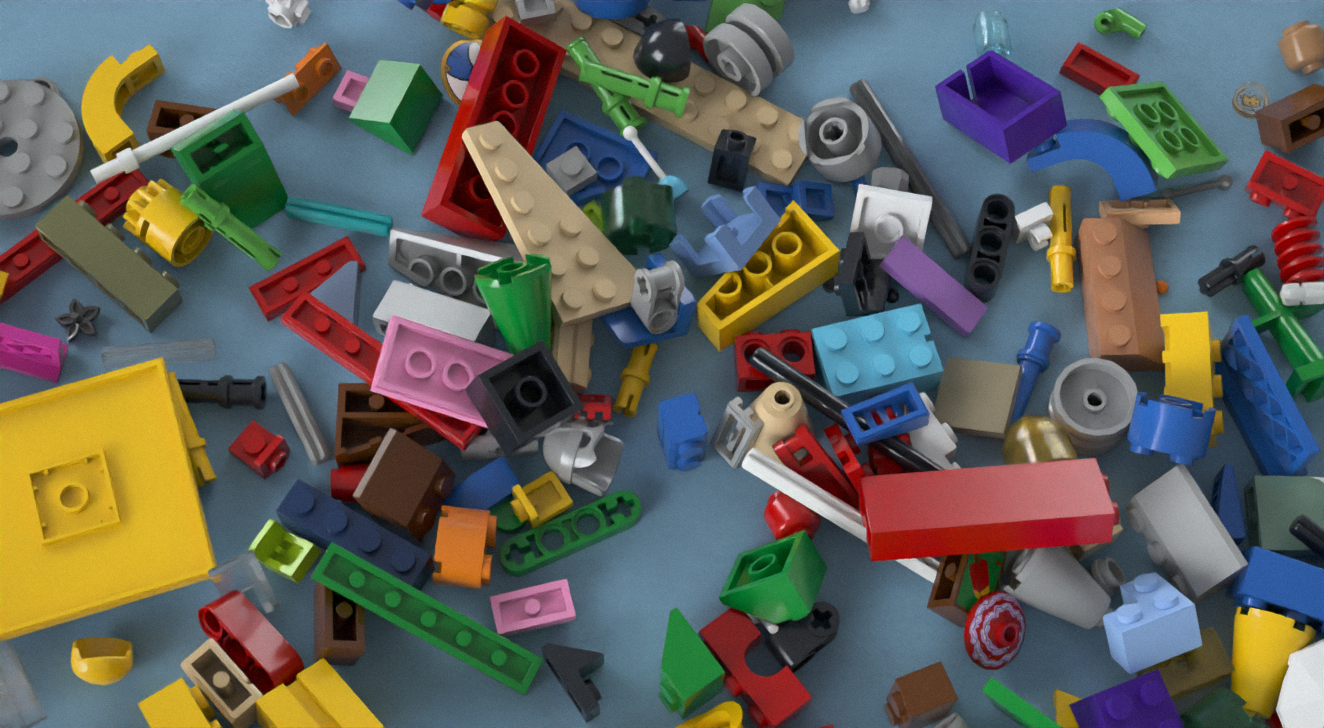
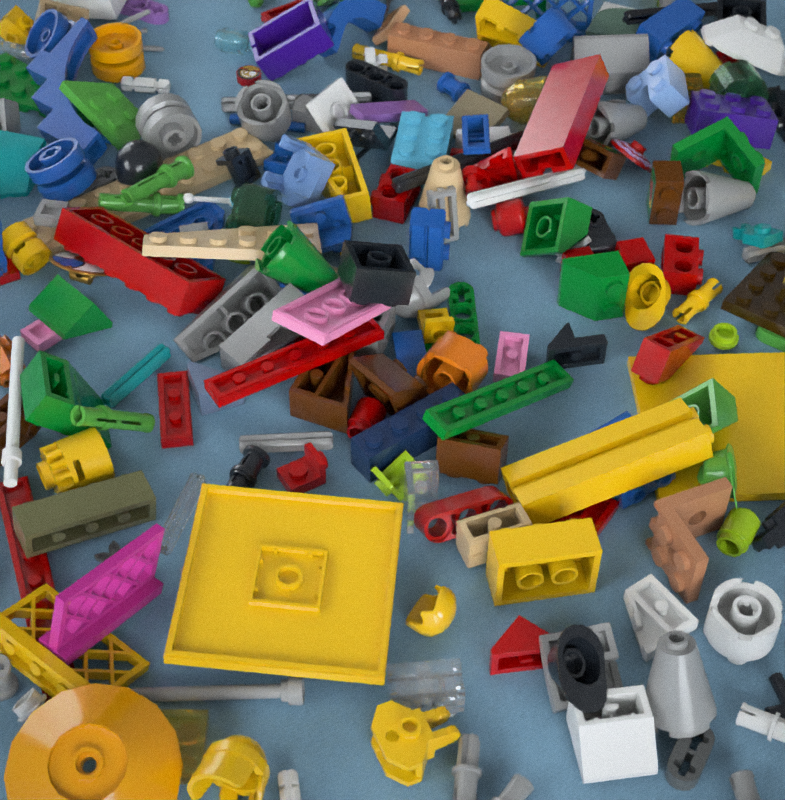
camera: 65 degrees left, 20 degrees down
light grey piece [630,260,685,334] -> none
none -> tile [236,65,262,87]

